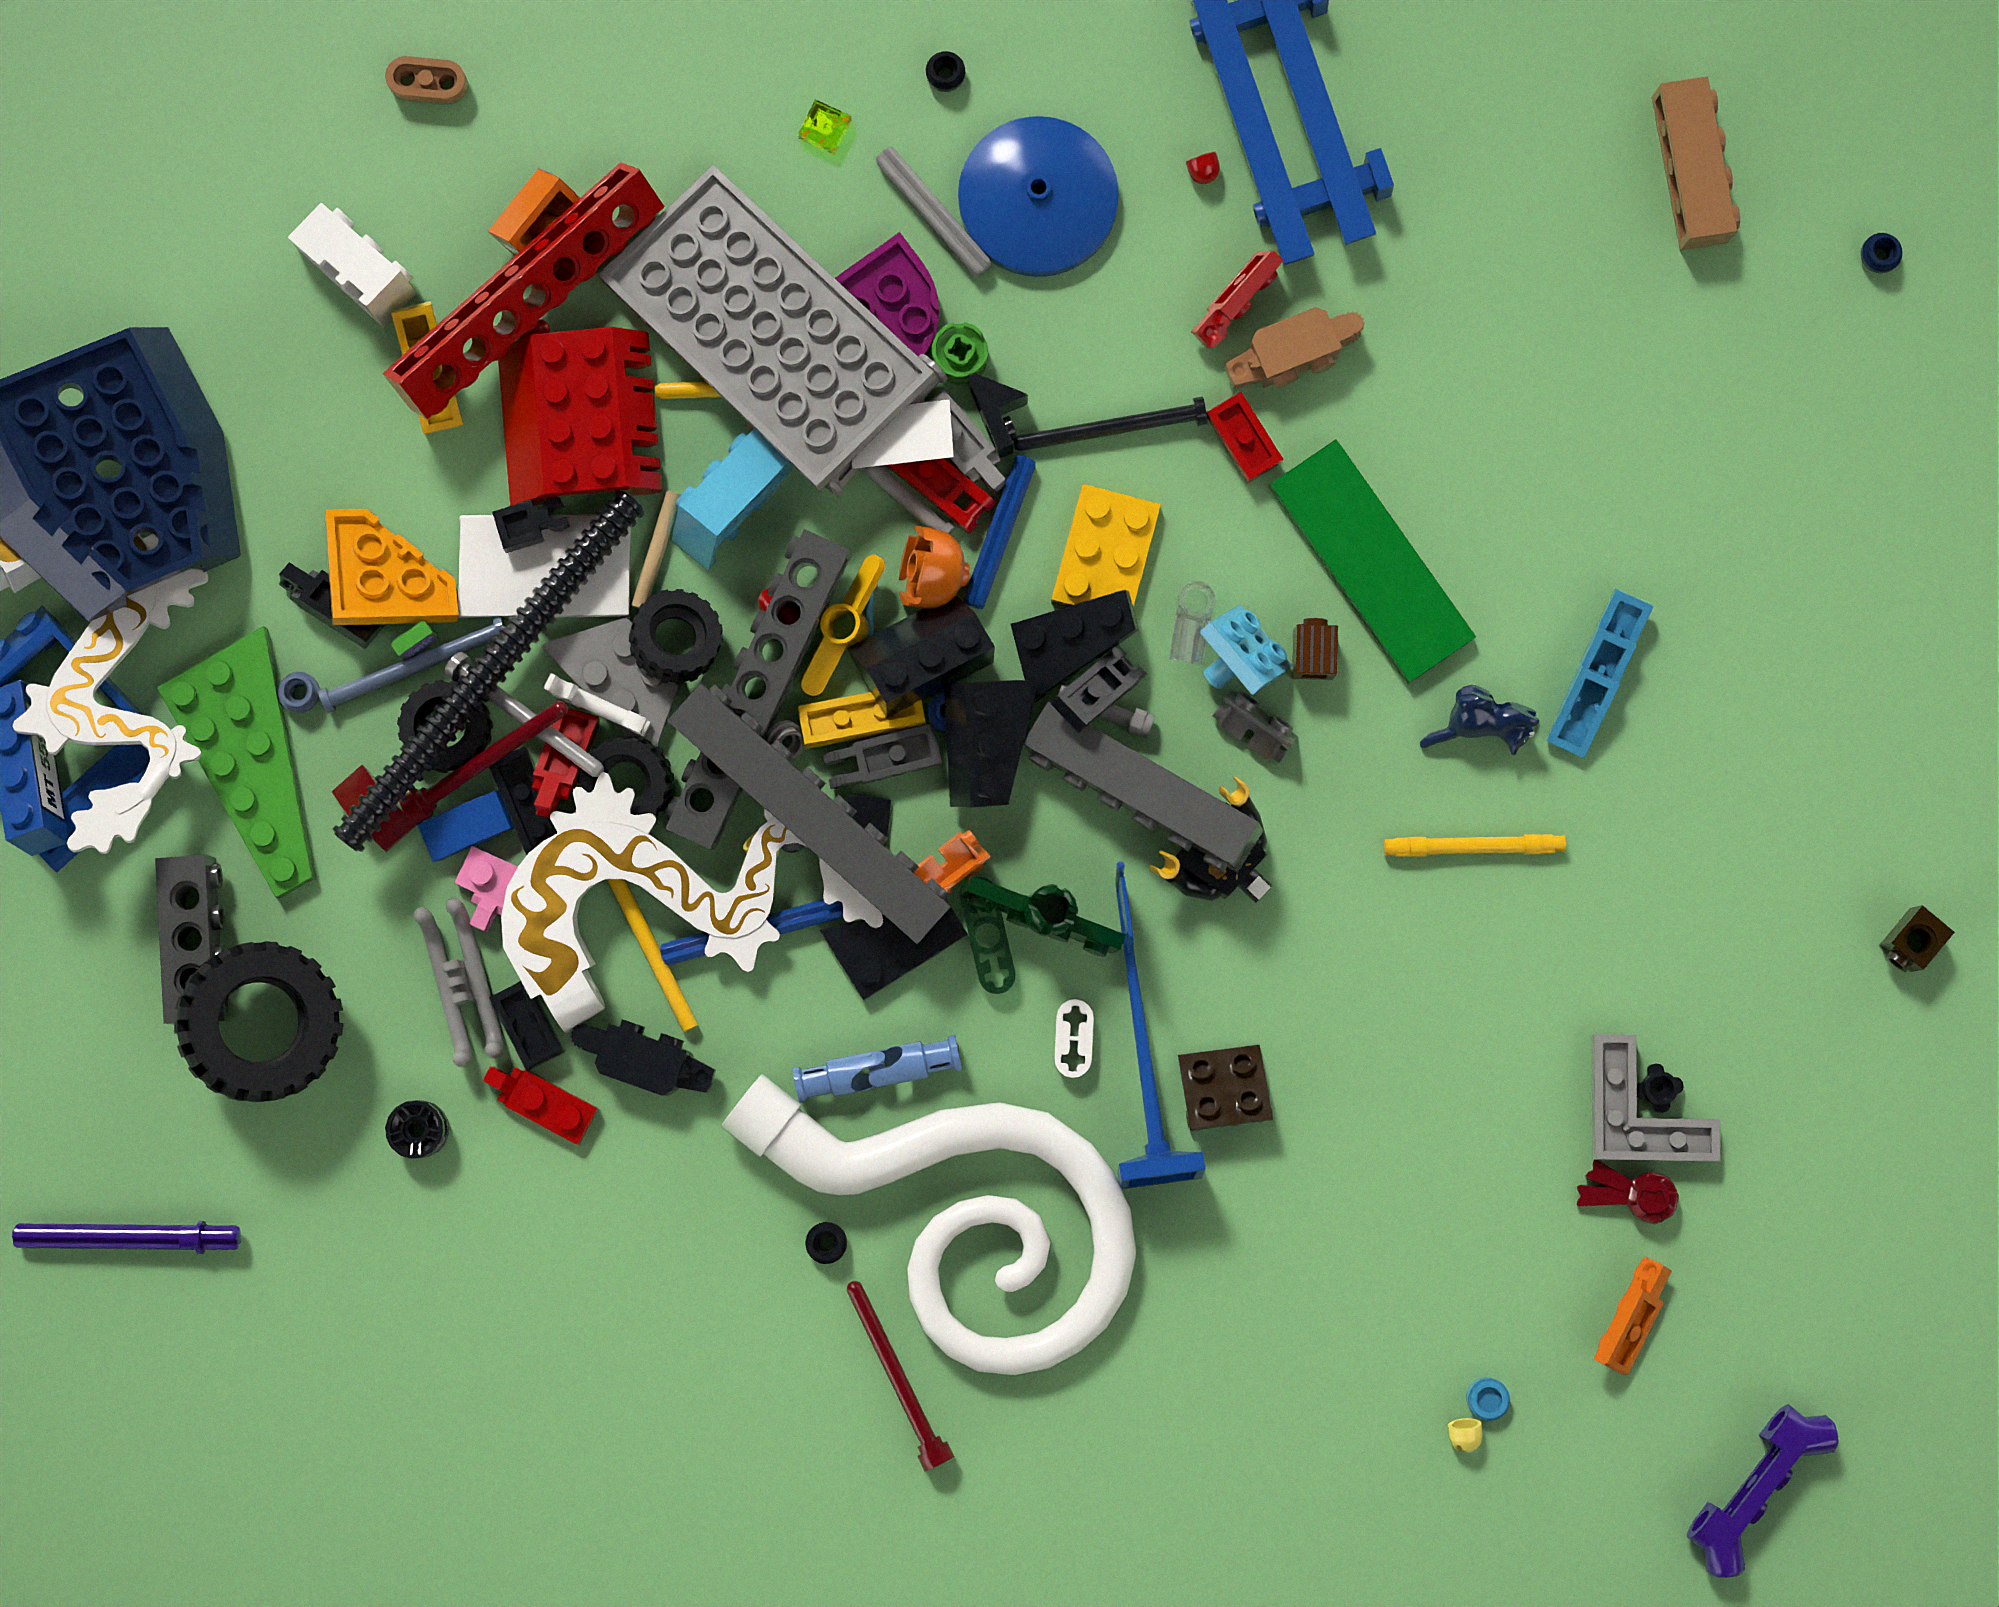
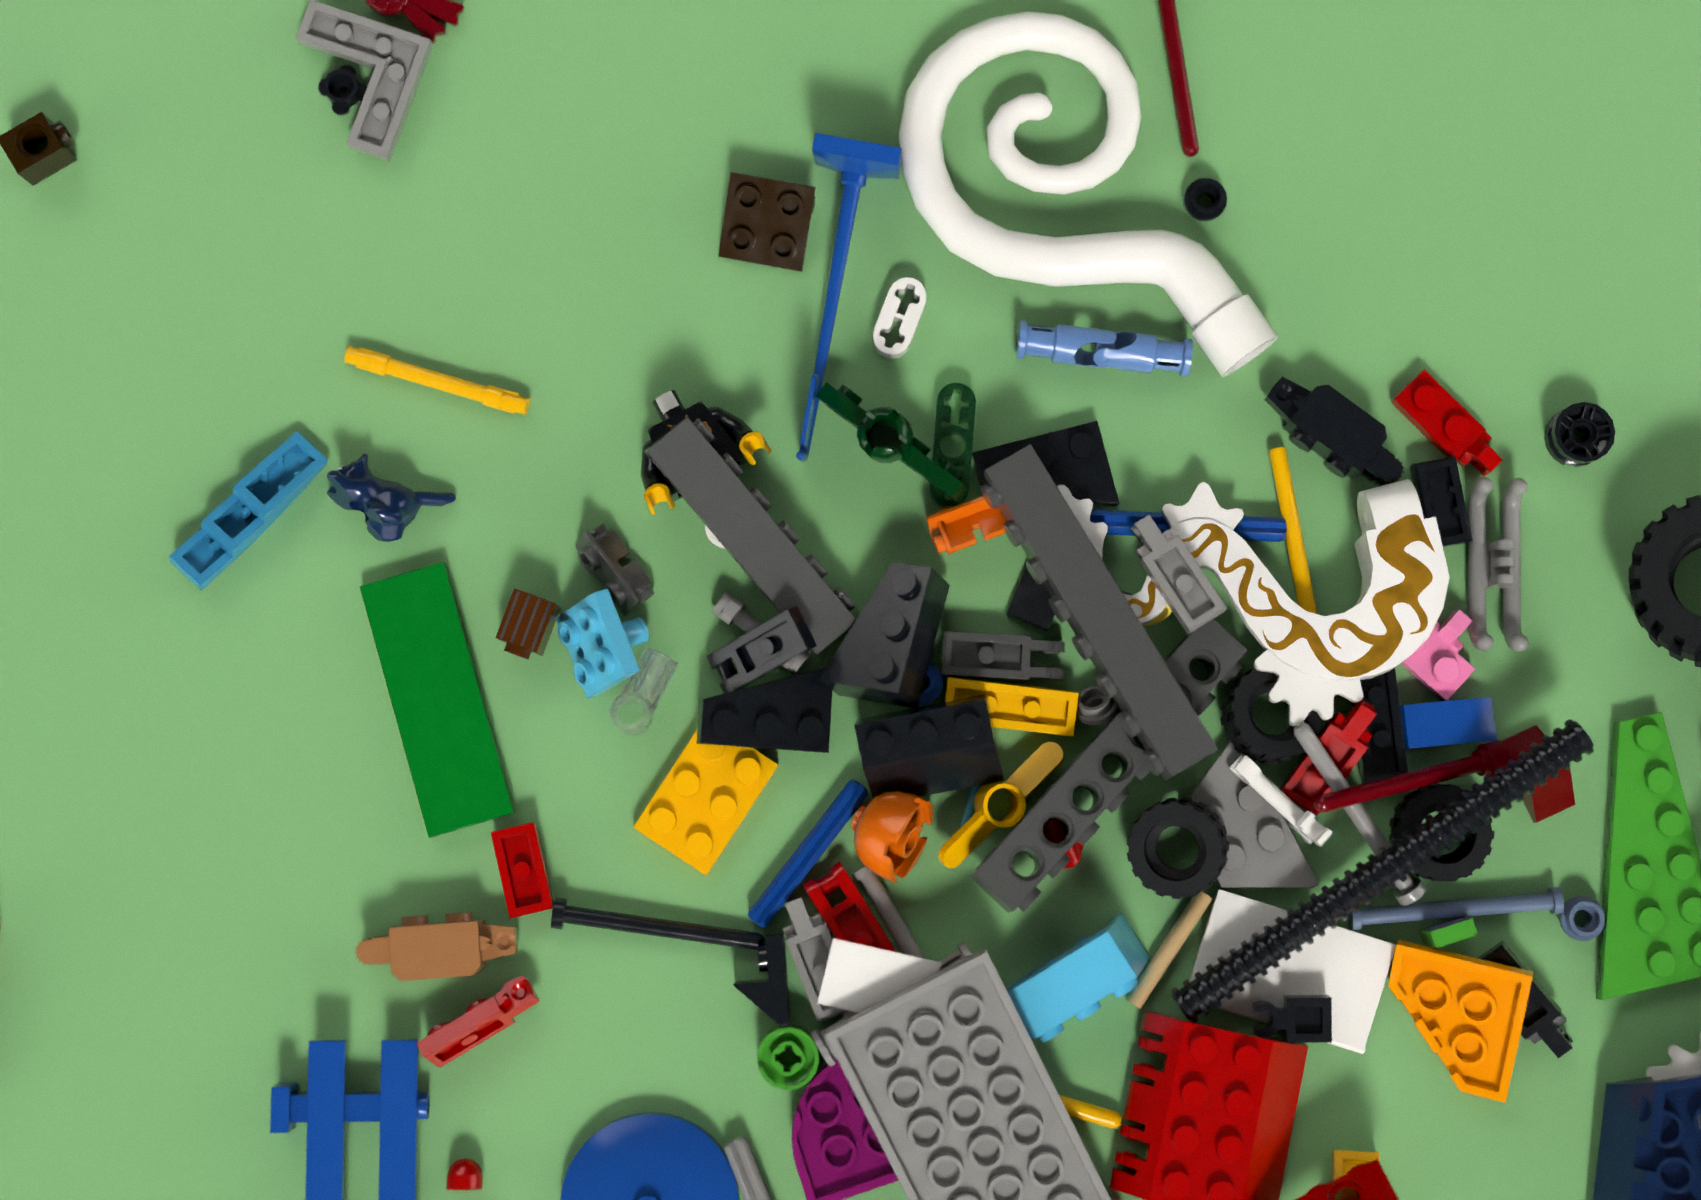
camera: 165 degrees left, 0 degrees up
none -> light grey hinge [1131,515,1227,635]

